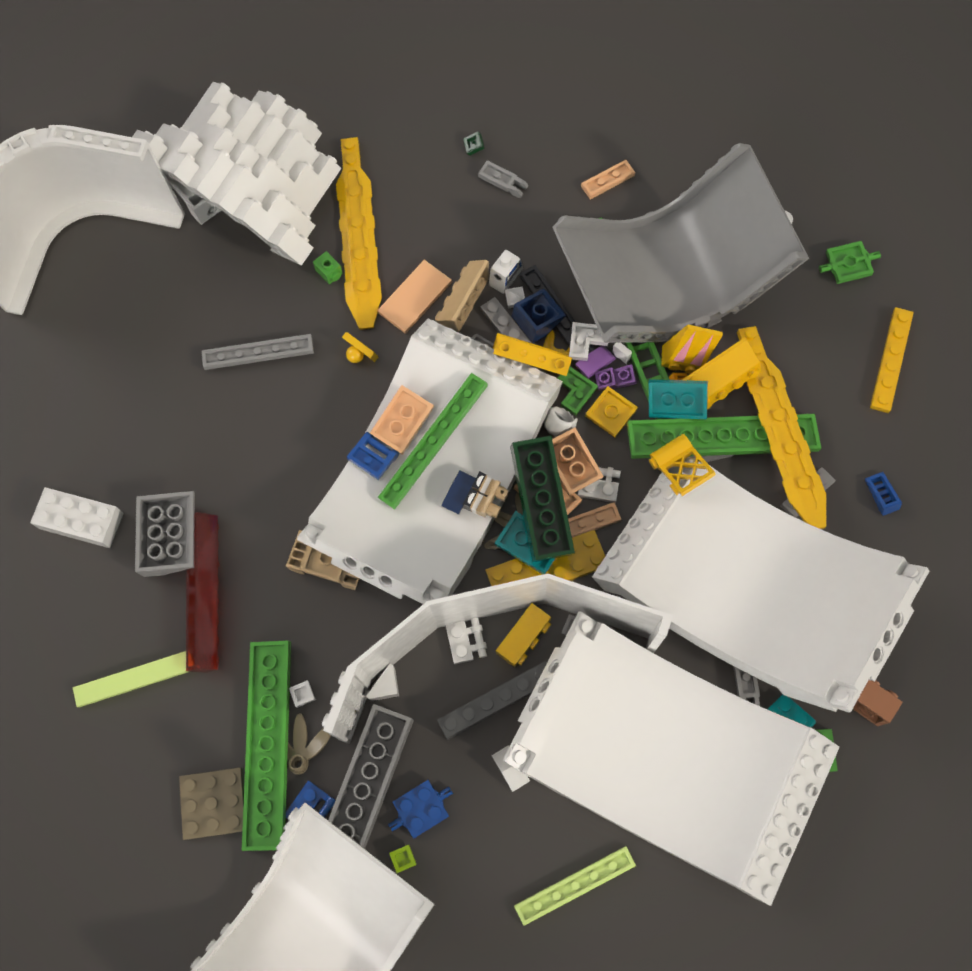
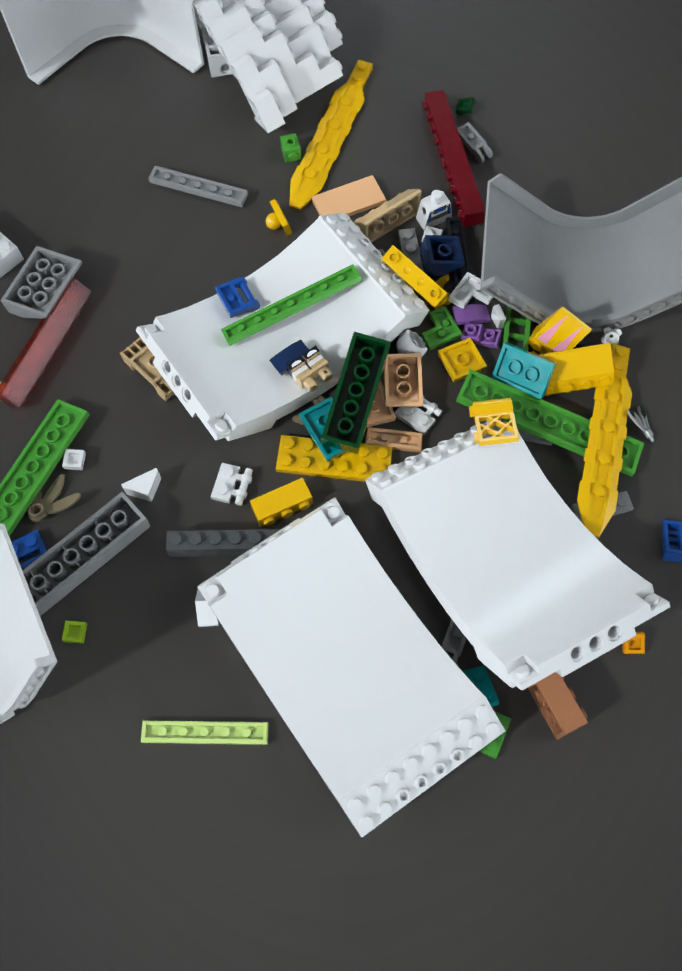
camera: 25 degrees right, 5 degrees down
white panel [322,573,673,744] -> none
light nougat plate [370,385,435,455] -> none
blue plate [388,780,453,839] -> none
light nougat tile [581,160,636,199] -> none
none -> dark red brick [422,90,485,227]
none -> white plate [601,327,622,345]
none -> light grey piece [627,405,654,442]

